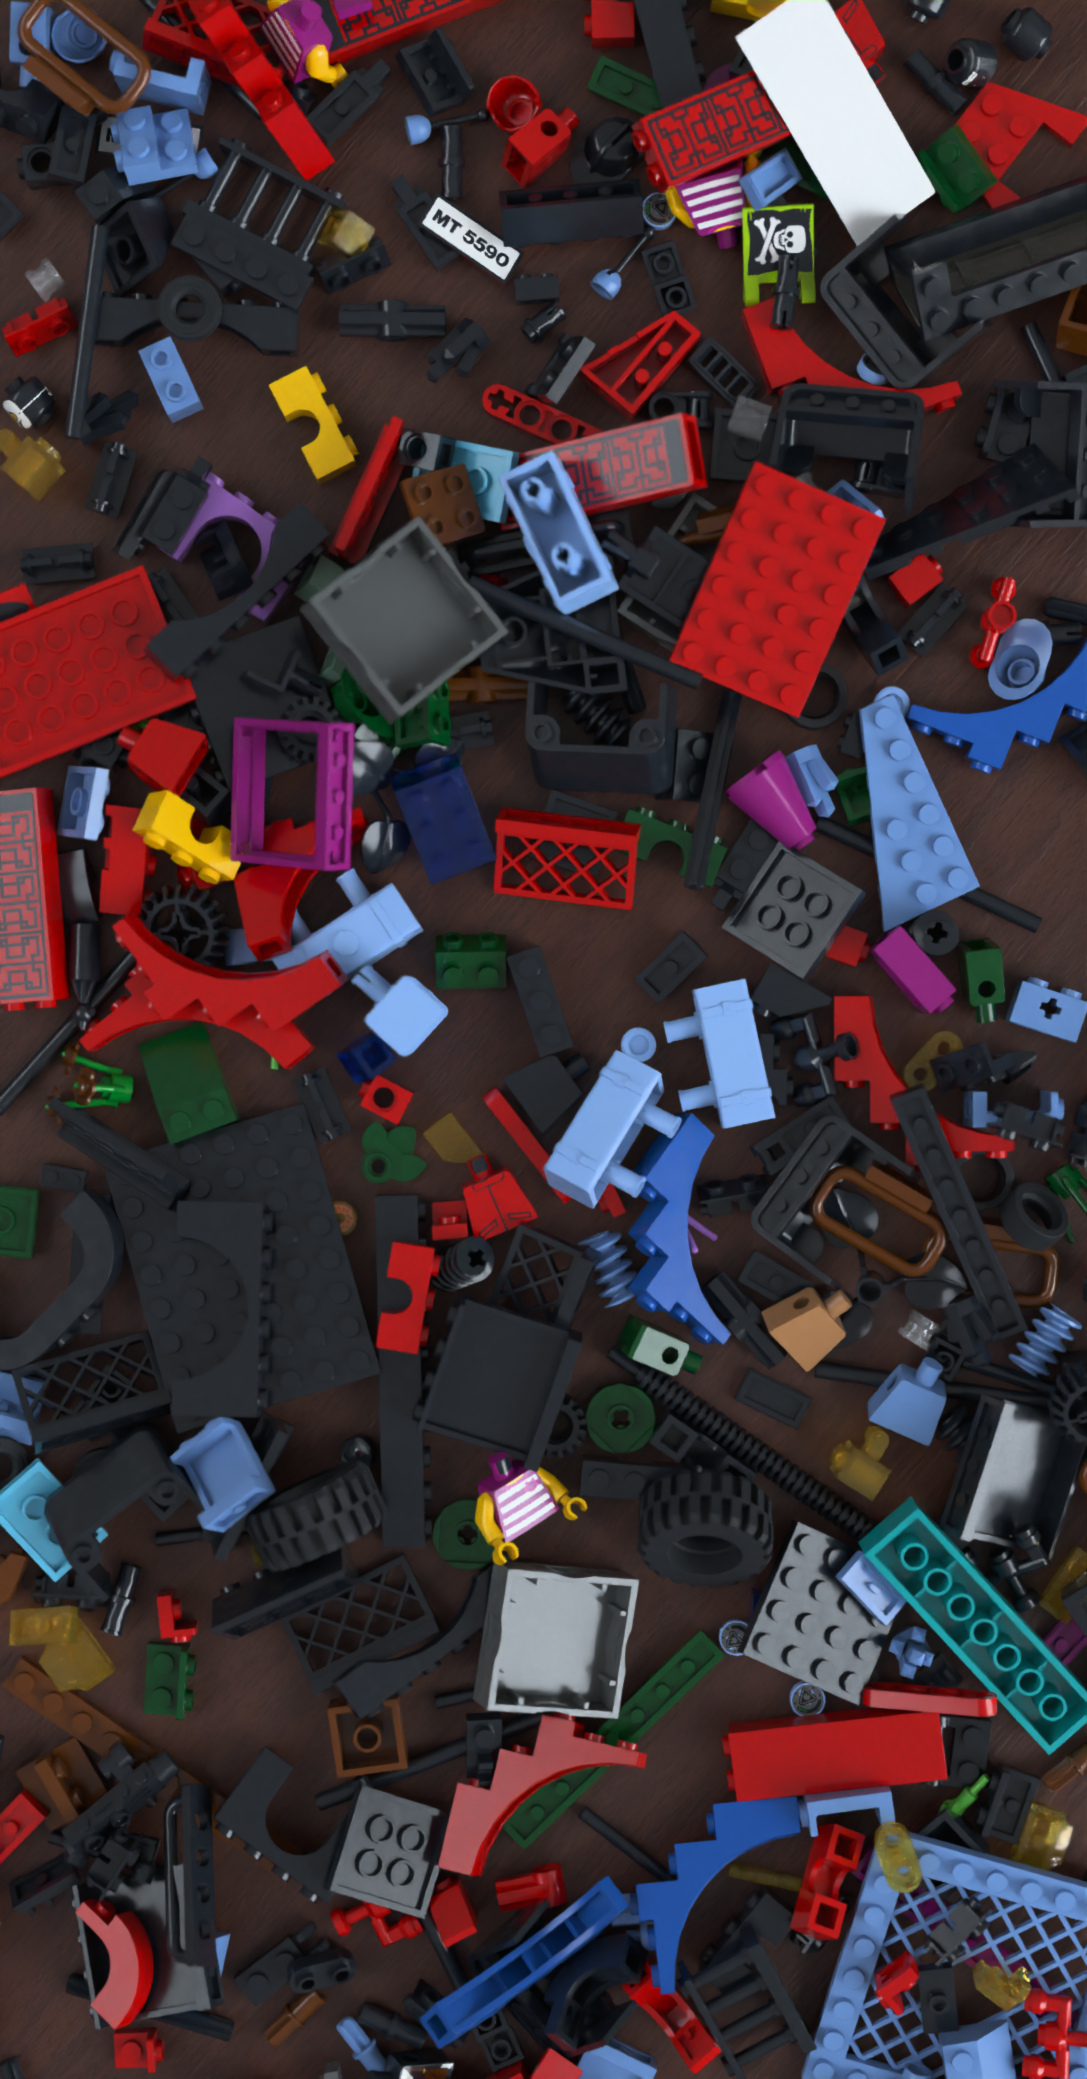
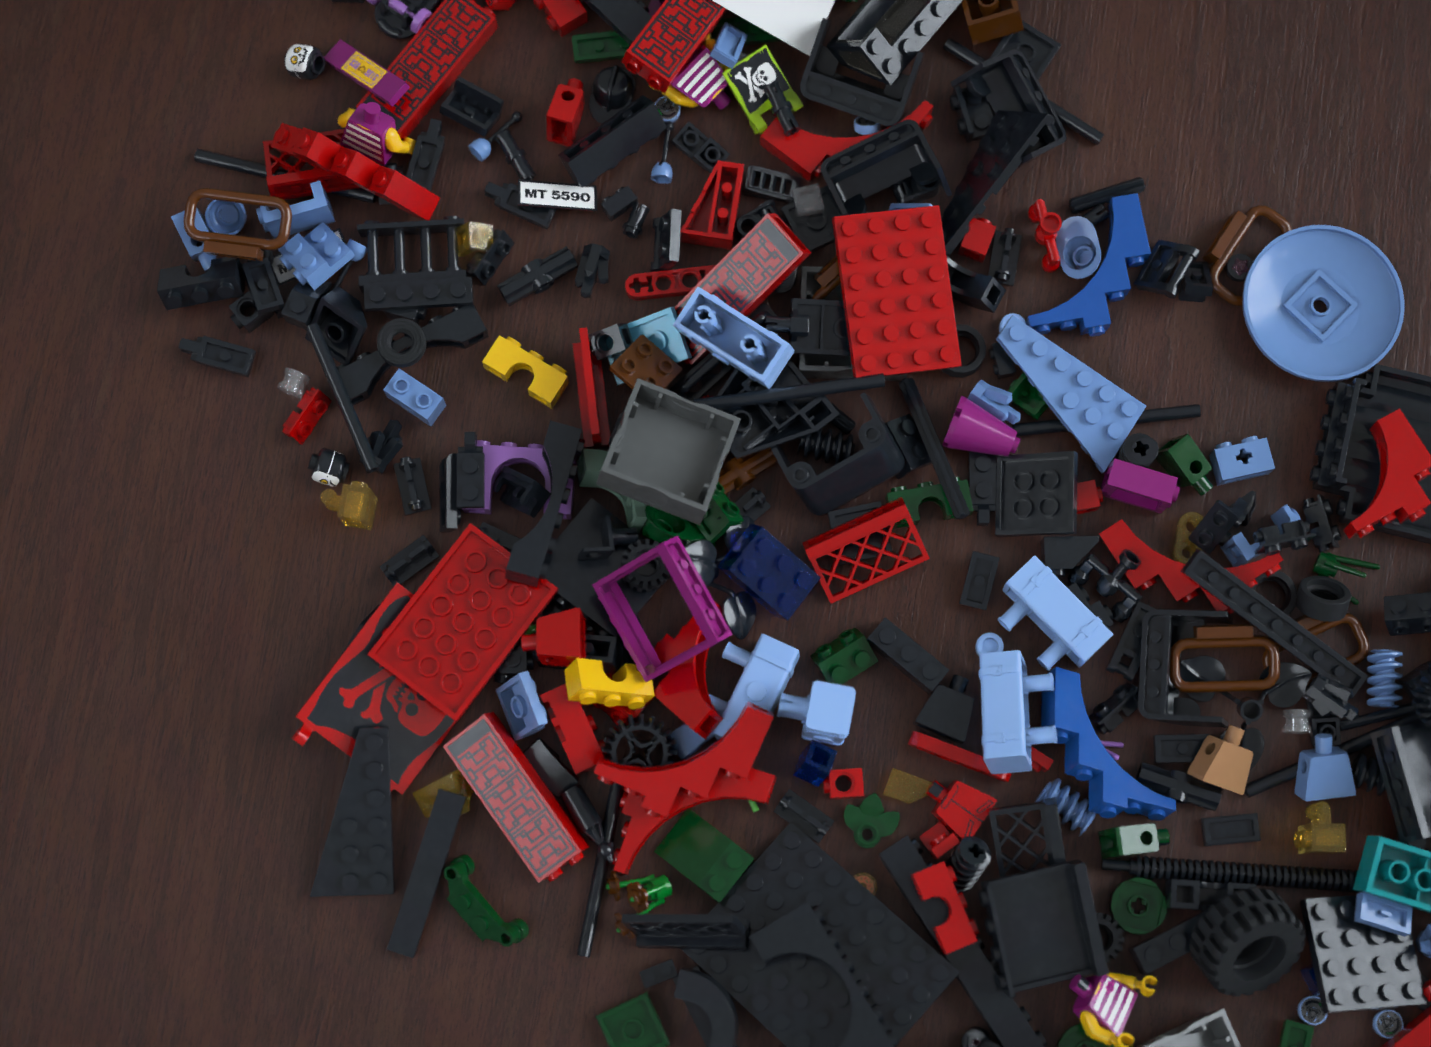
camera: 30 degrees left, 10 degrees down
red hair [486,74,543,134] -> none

